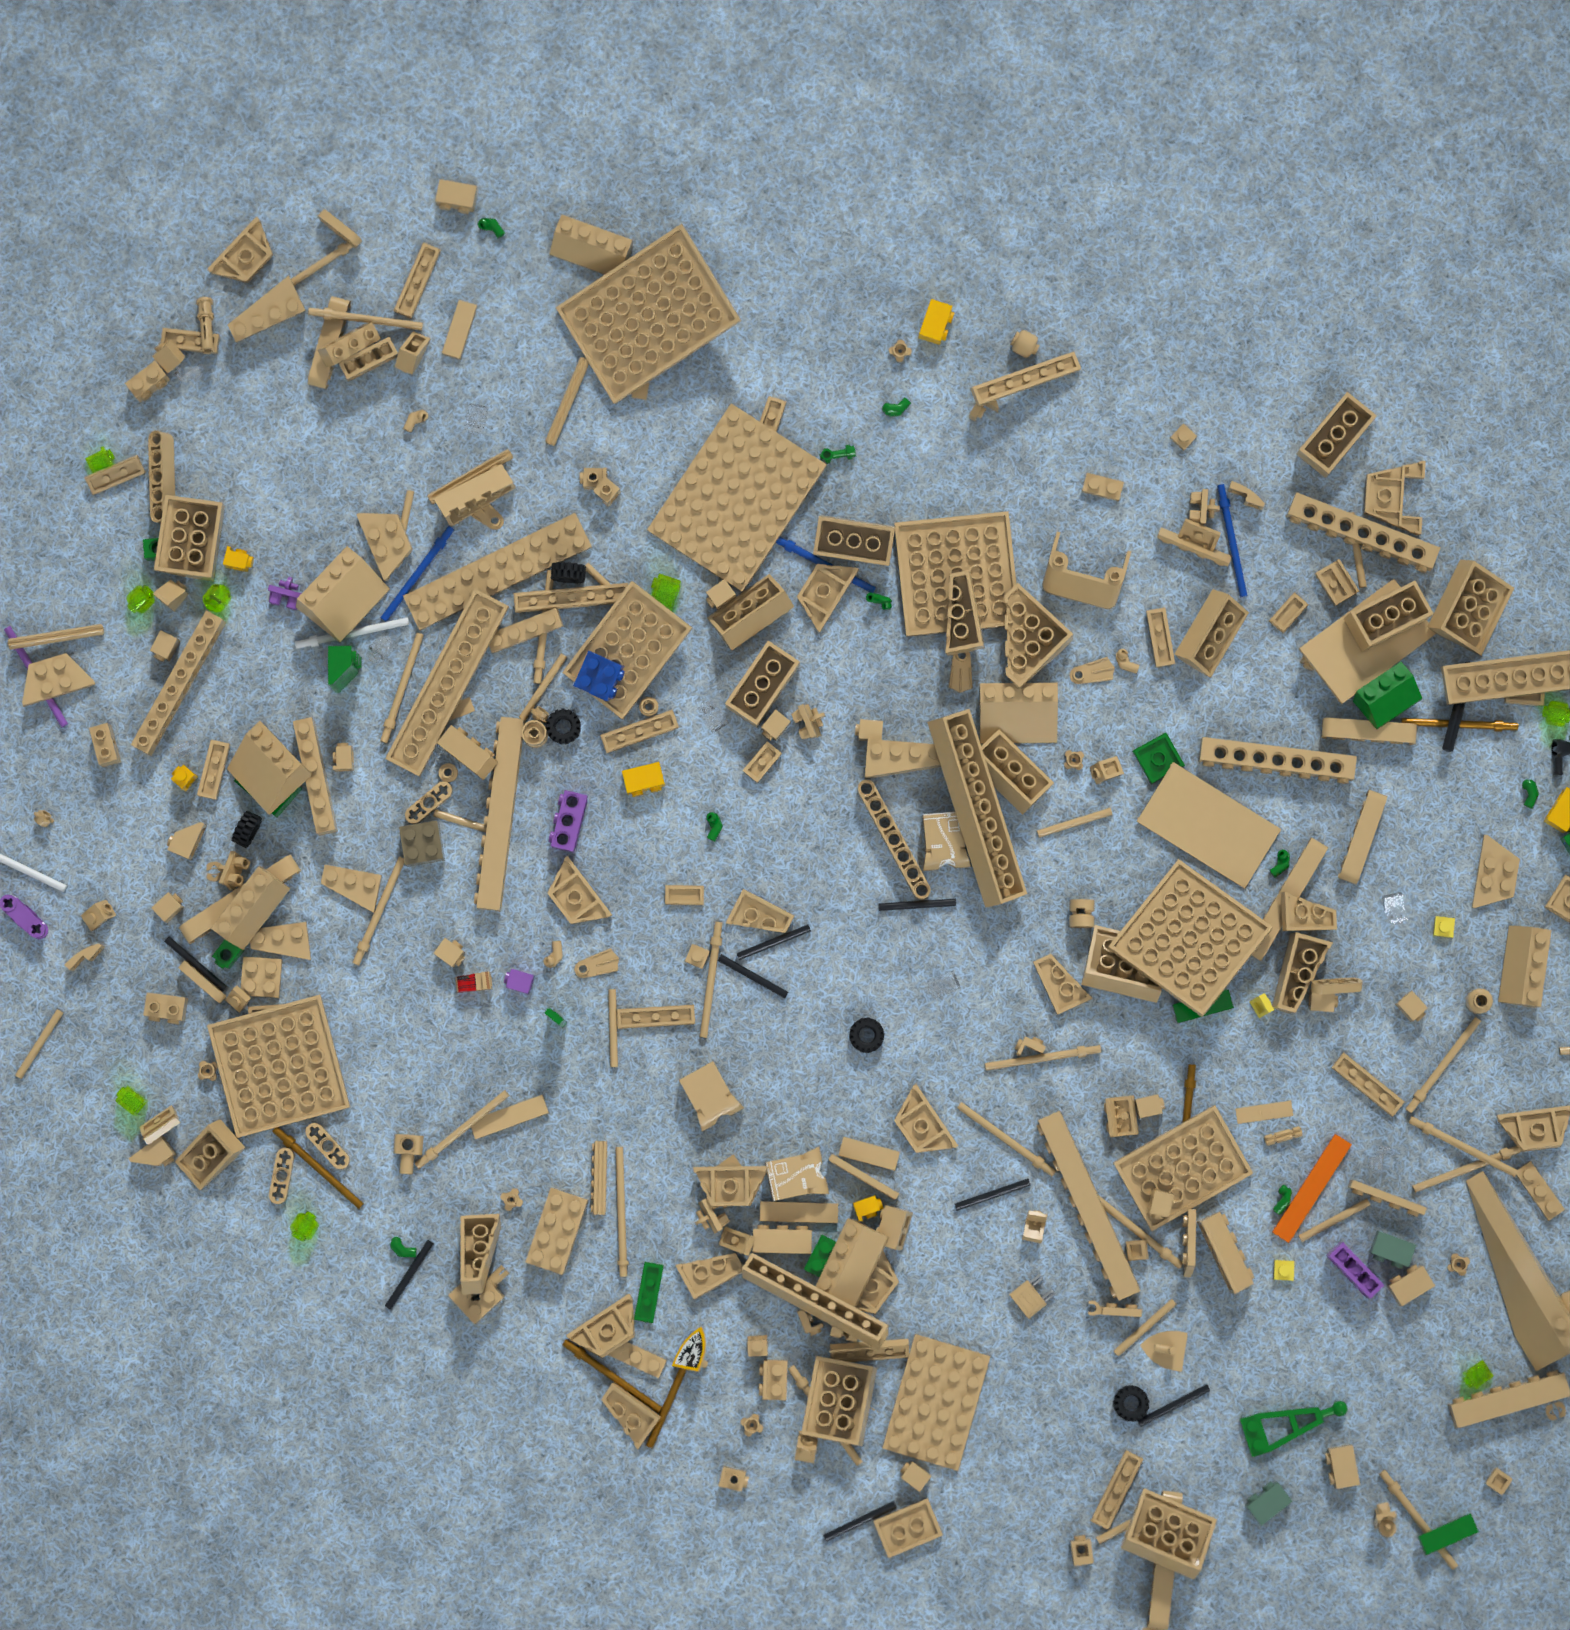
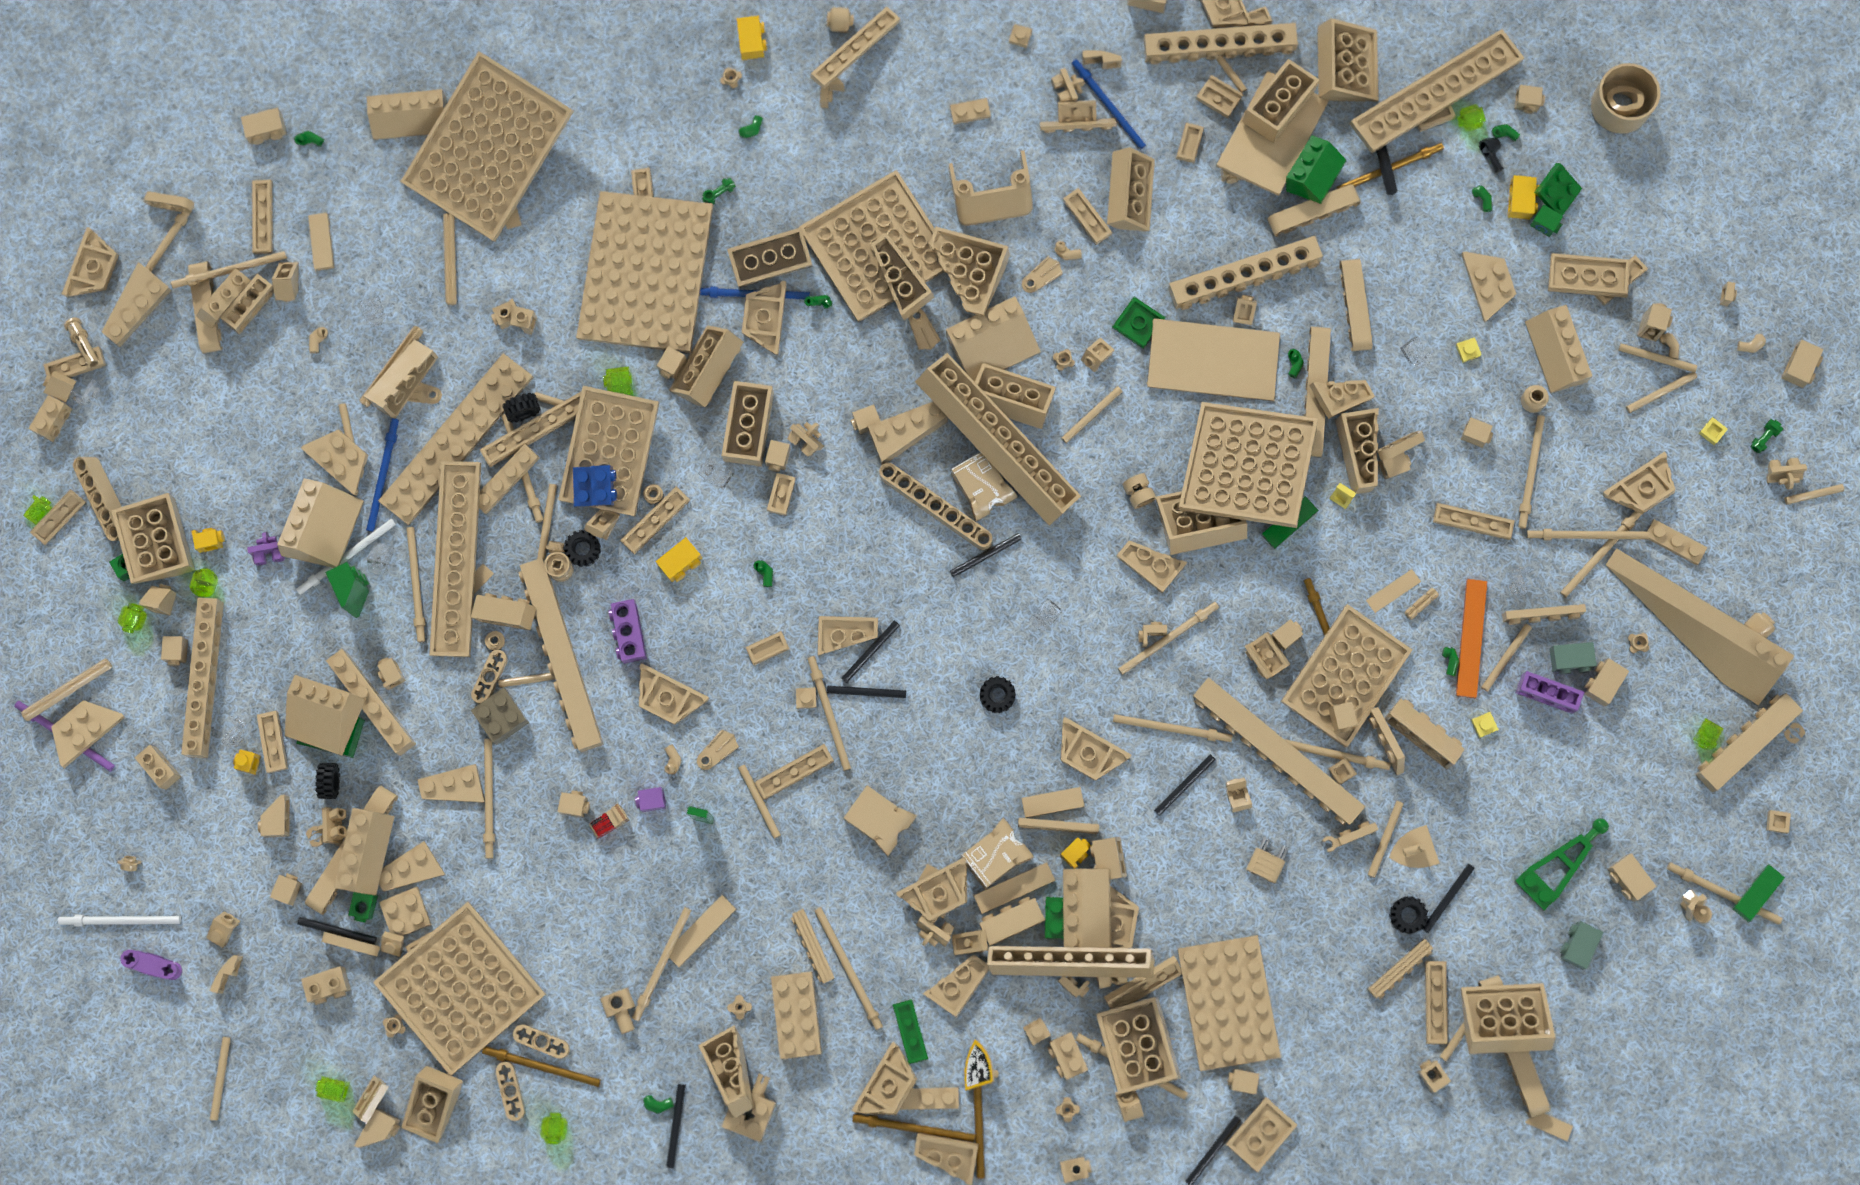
camera: 25 degrees left, 5 degrees down
none -> tan slope [584,509,620,540]
none -> tan bracket [1233,295,1257,325]
none -> tan piece [1367,939,1434,999]

